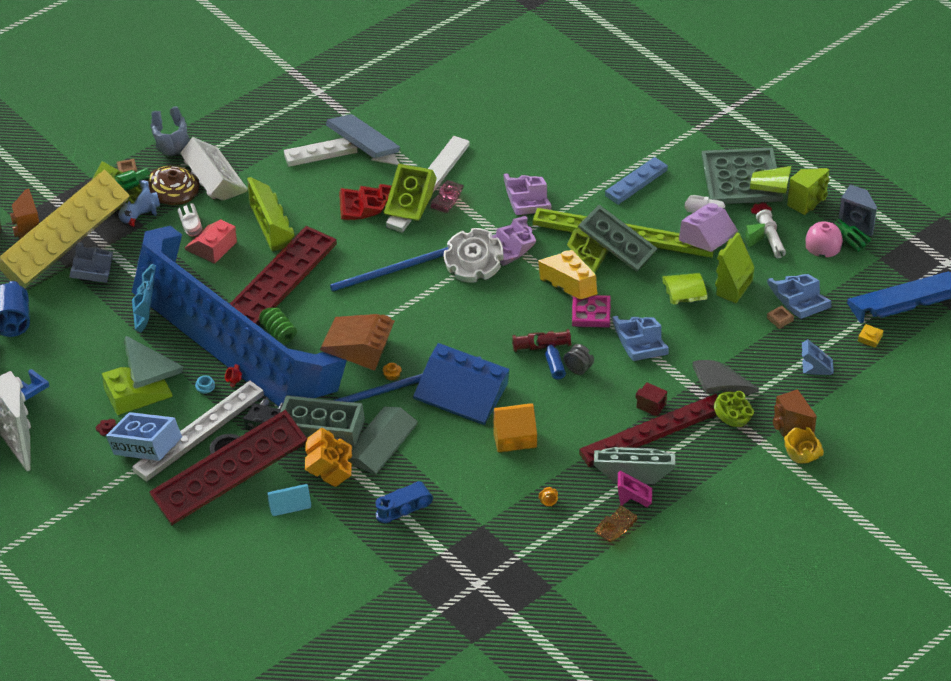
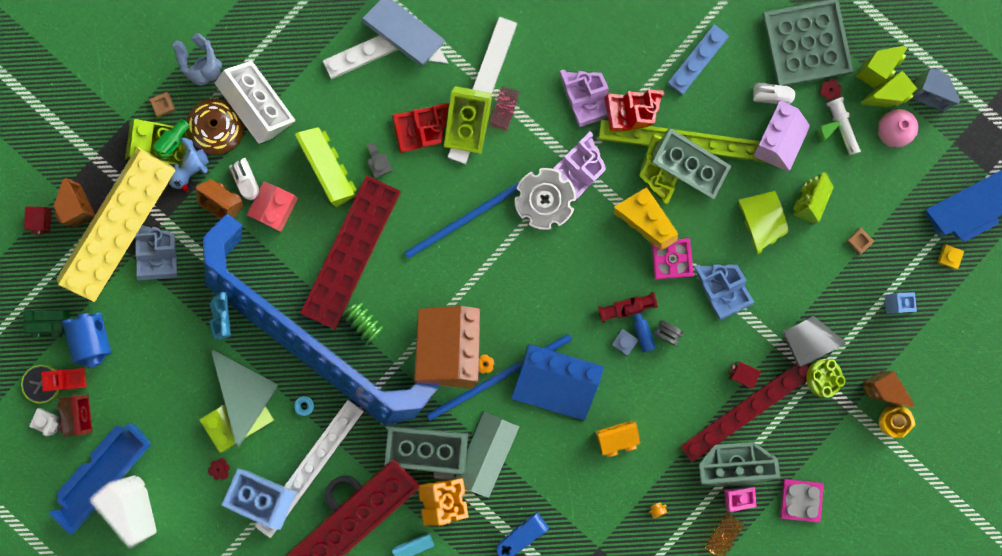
camera: 10 degrees left, 40 degrees up
red plate [225,364,242,387] -> none
black piece [243,399,283,430] -> none
lime slope [750,166,791,194] -> none
medium blue slope [767,274,831,319] -> none
green arm [834,219,871,253] -> none
none -> dark orange slope [196,179,243,220]
none -> dark grey plate [367,142,393,178]
none -> red slope [604,89,664,131]
none -> sand blue plate [611,329,638,356]
none -> light grey piece [780,479,824,522]
none -> lime slope [860,71,917,108]

